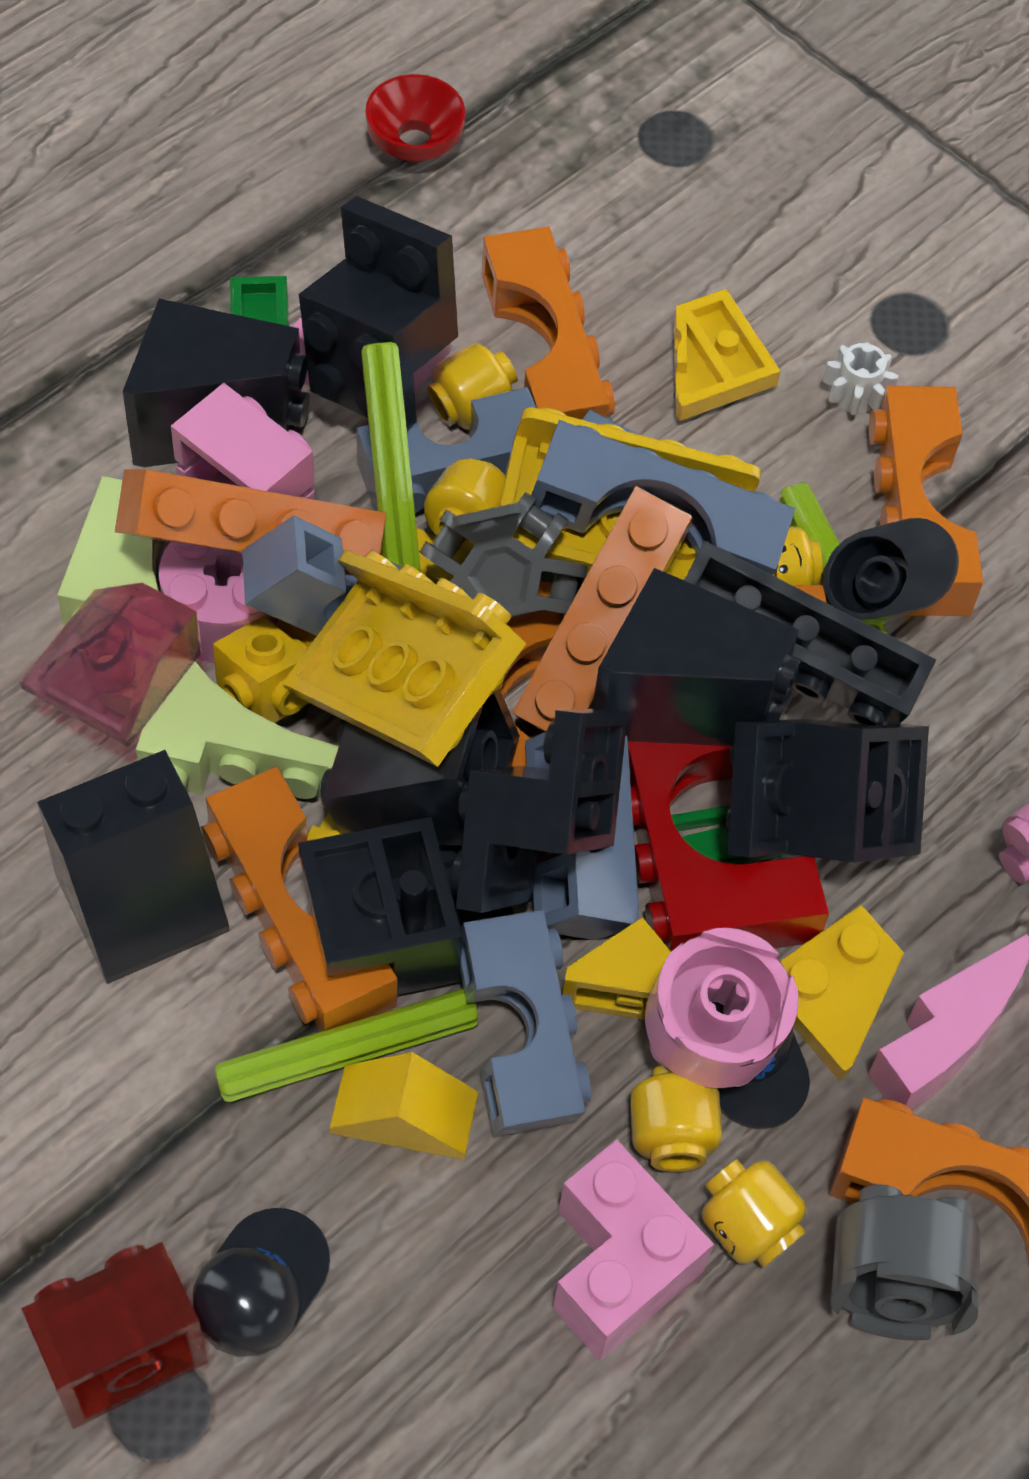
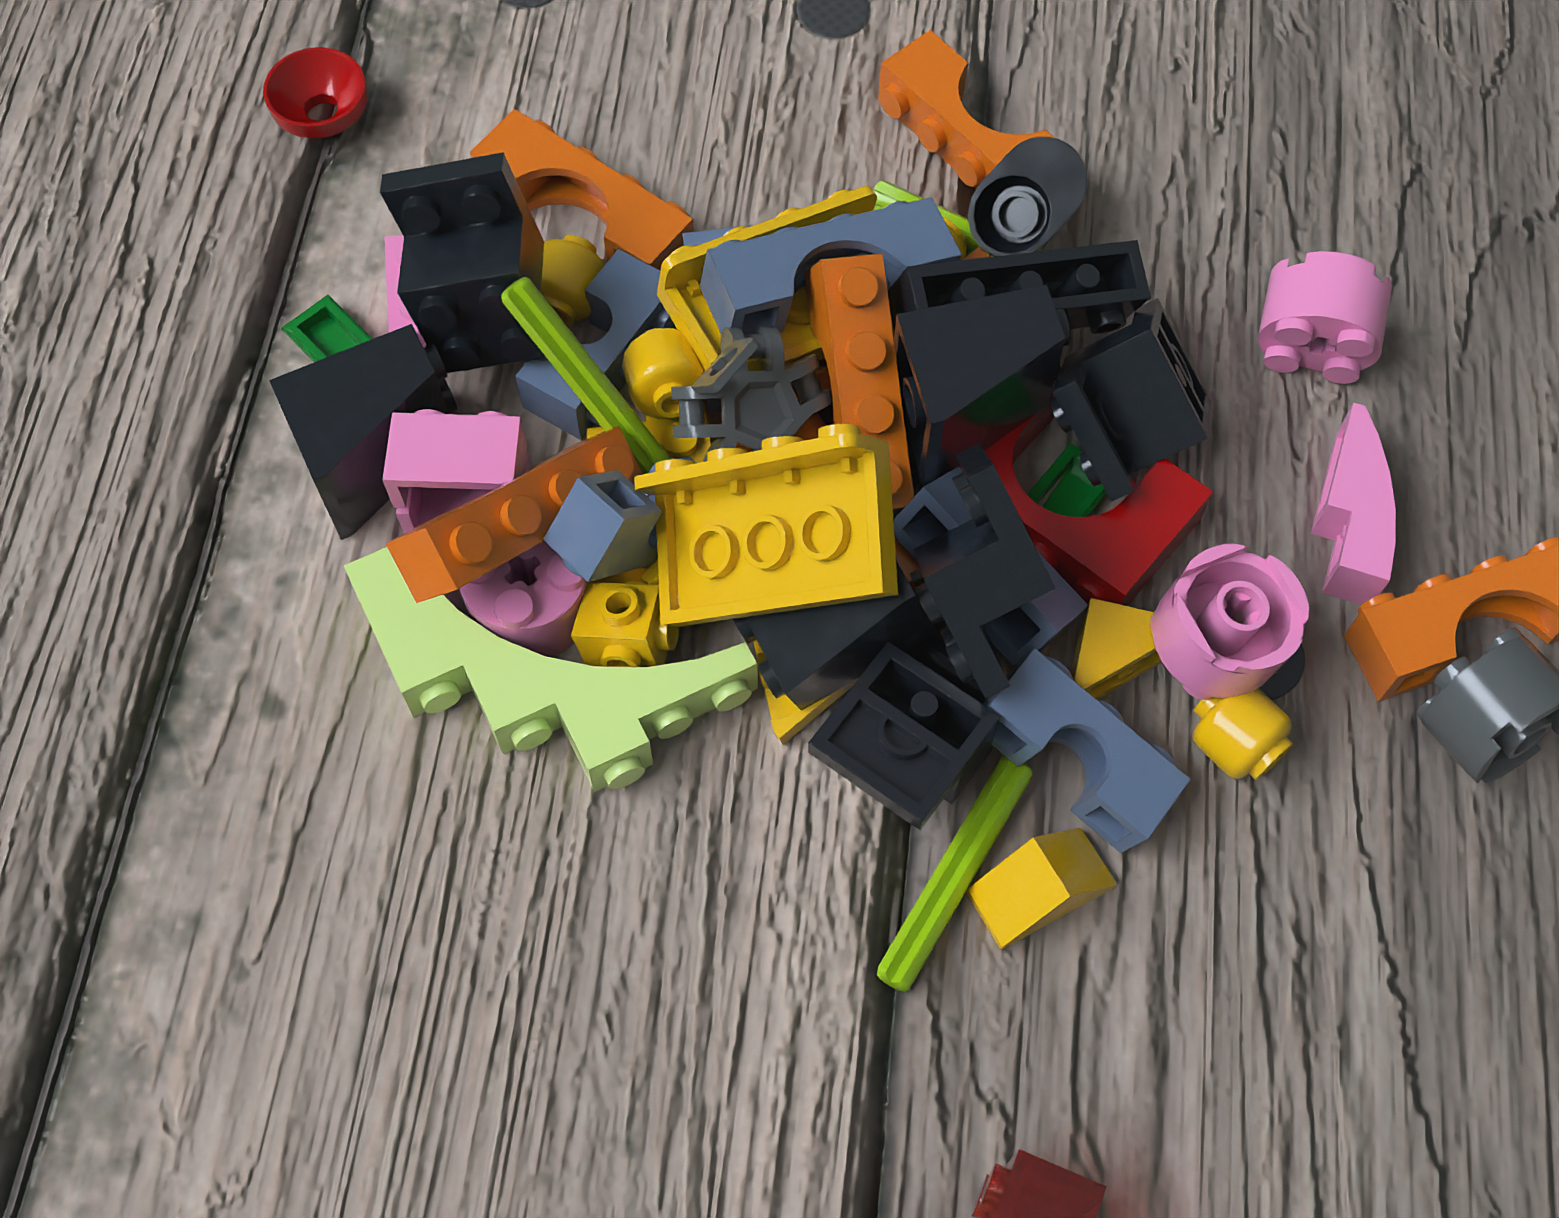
camera: 35 degrees left, 5 degrees up
clear pink slope [20,582,202,747] -> none
black slope [37,750,230,984] -> none
black cap [193,1208,330,1357] -> none
orange arch [201,766,398,1032] -> none
bright pink brick [552,1139,714,1361] -> none
yellow wing [674,289,781,421] -> none
yellow head [702,1159,807,1268] -> none
yellow wing [780,905,904,1082] -> none
white gear [823,342,899,415] -> none

